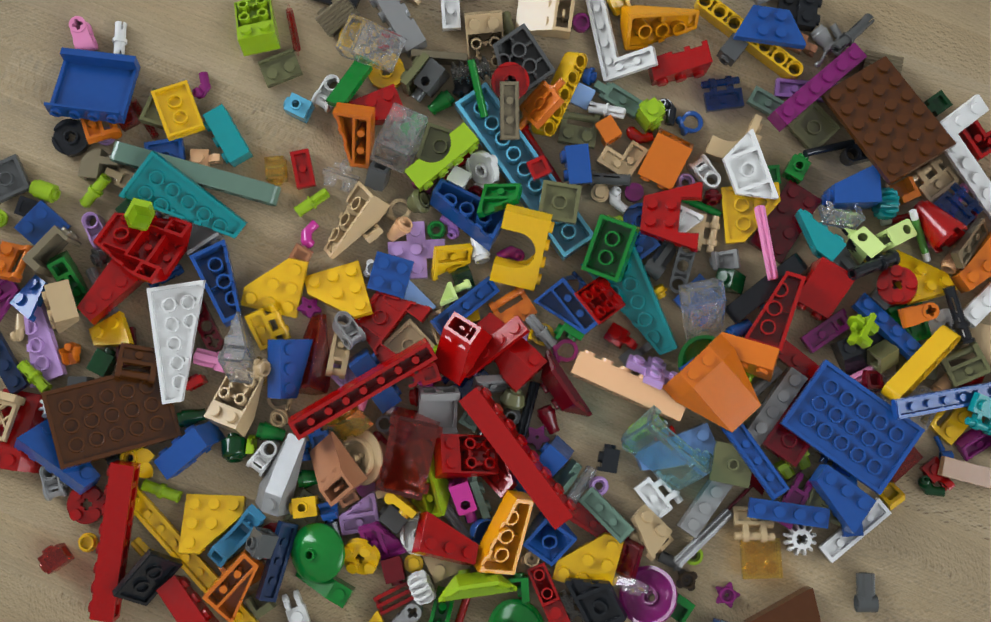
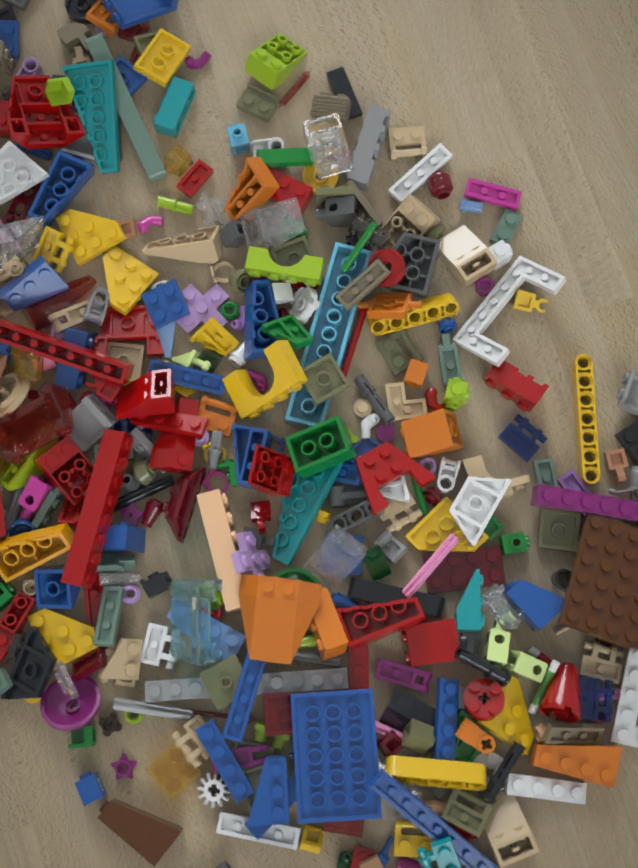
camera: 50 degrees right, 5 degrees down
lime brick [29,179,61,203] -> none
lime pin [79,173,112,208] -> none
light nougat plate [190,149,224,167] -> none
magenta plate [297,297,322,319] -> none
tan plate [362,223,384,244] -> none
light nougat cone [387,216,413,242] -> none
green cone [427,89,455,115] -> none
red plate [526,155,552,181] -> none
blue brick [560,143,592,185] -> none
light blue slope [570,82,596,110] -> none
white axle [588,101,626,119] -> none
light orange wedge [620,5,700,51] -> none
dark grey pin [657,550,682,571] -> none
black arm [660,98,677,126] -> none
blue piece [675,111,703,136] -> none
dark grey brick [716,33,748,67] -> none
blue wing [733,5,806,49] -> none
black bar [803,139,855,157] -> none
lime hips [847,312,880,349] -> none
teal gear [872,187,900,220] -> none
orange panel [890,176,922,206] -> none

